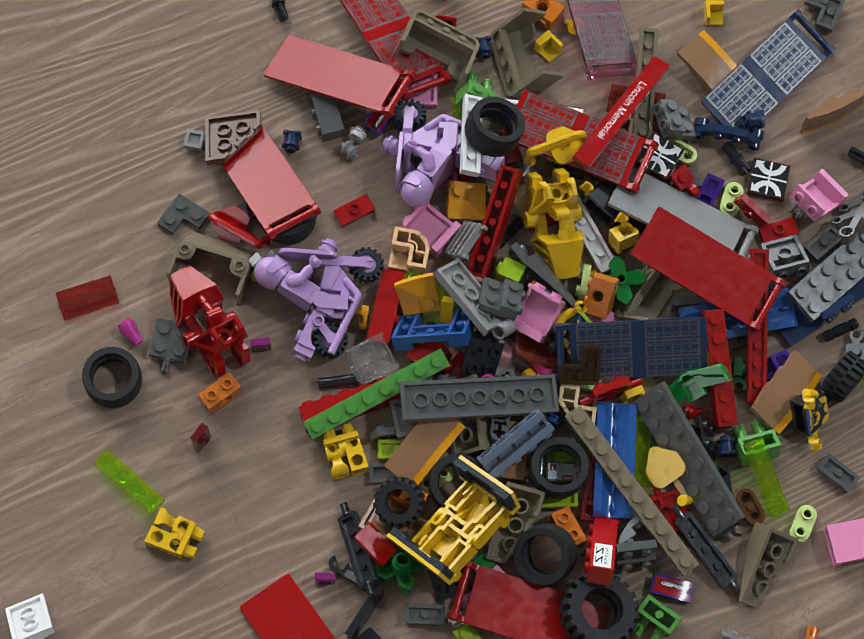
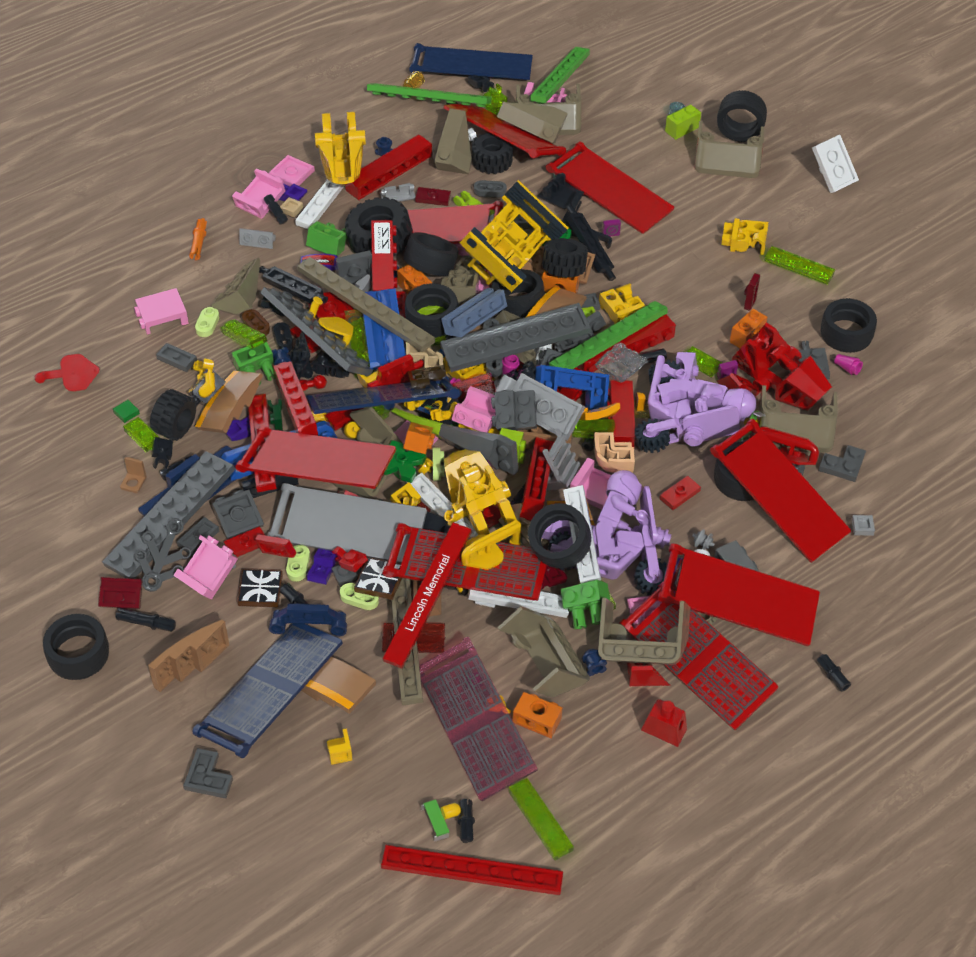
camera: 170 degrees right, 20 degrees down
clear red piece [55,275,120,321] -> none
plate [205,110,262,165] -> none
dark blue brick [281,130,302,153] -> none
red slope [353,522,397,567] -> none
yellow panel [534,30,564,63] -> none
dark grey plate [652,99,697,141] -> none
green plate [668,363,732,404] -> none
dark blue brick [742,110,765,130] -> none
none -> clear neon green plate [687,346,723,378]
none -> red slope [716,373,760,396]

